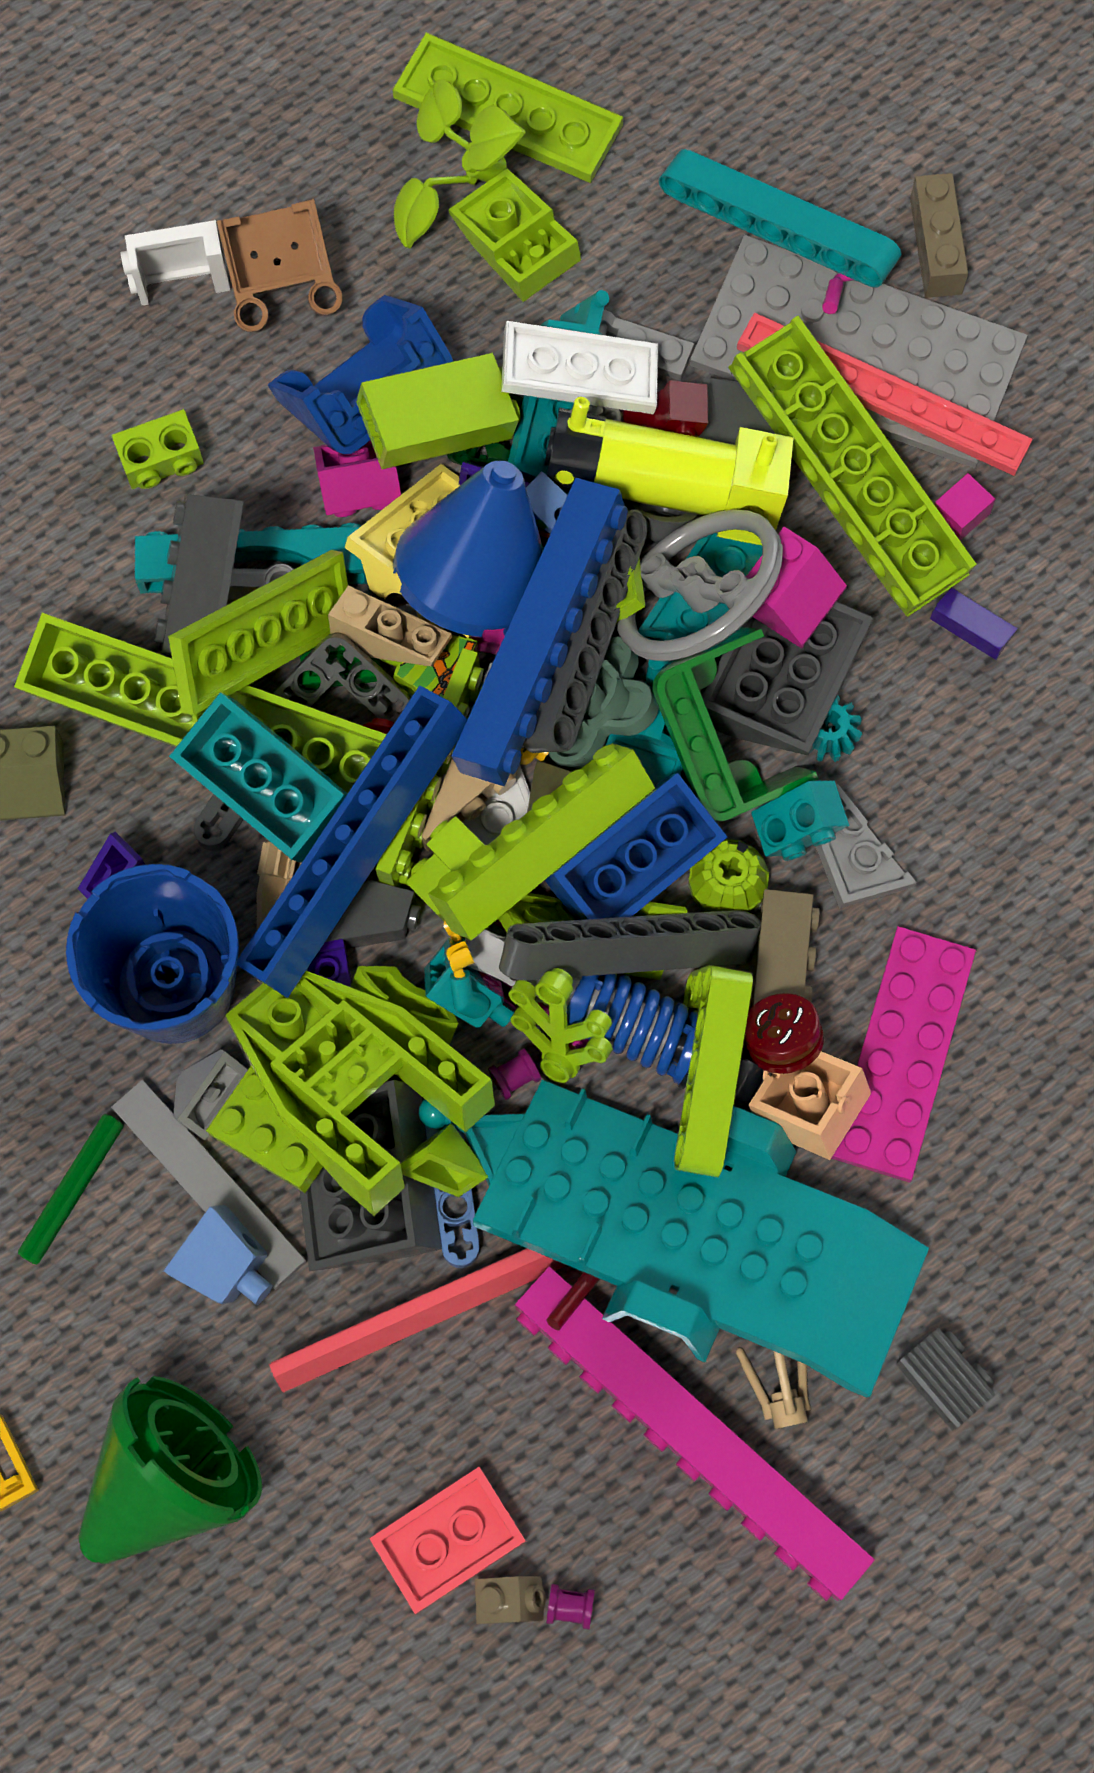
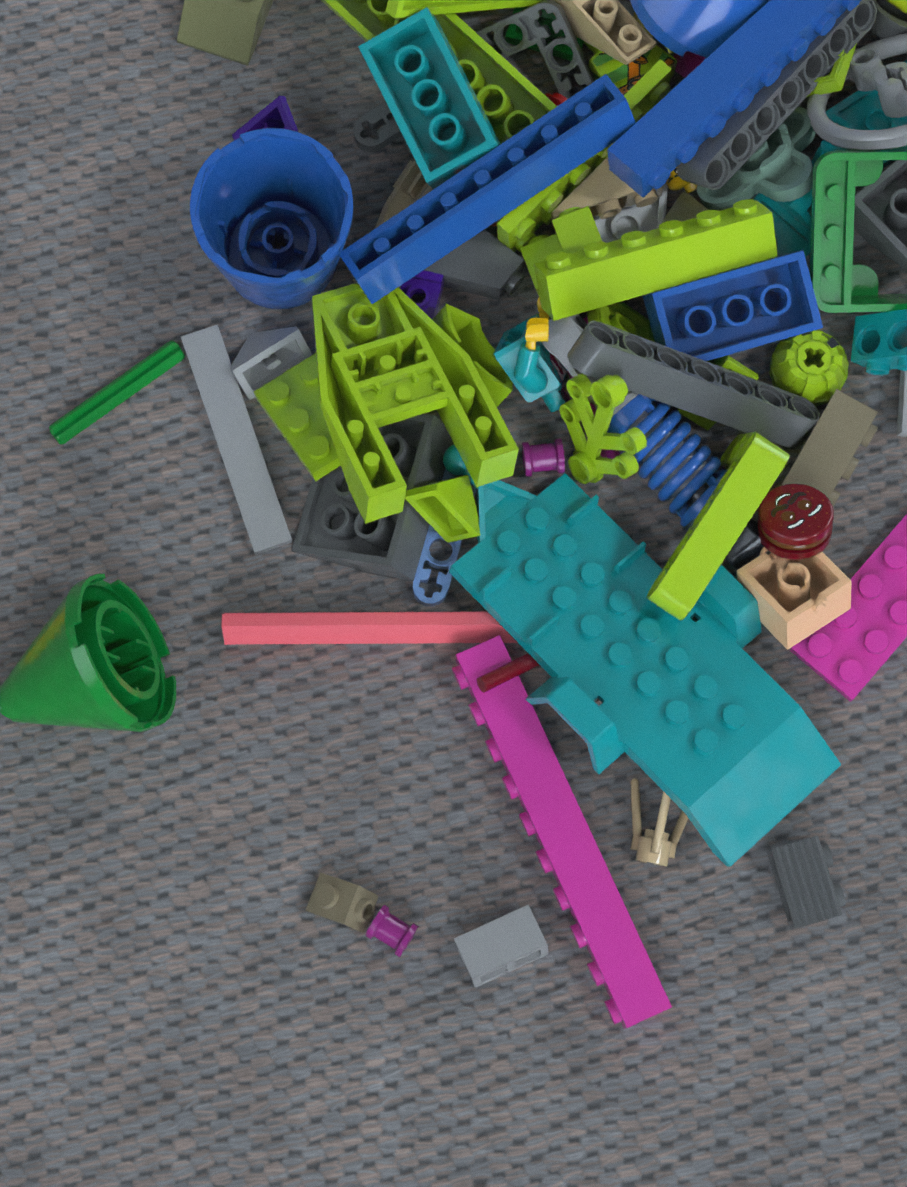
camera: 20 degrees right, 5 degrees up
medium blue torso [164,1205,273,1305] -> none
coral plate [369,1467,526,1614] -> none
none -> light grey hinge [454,905,549,988]

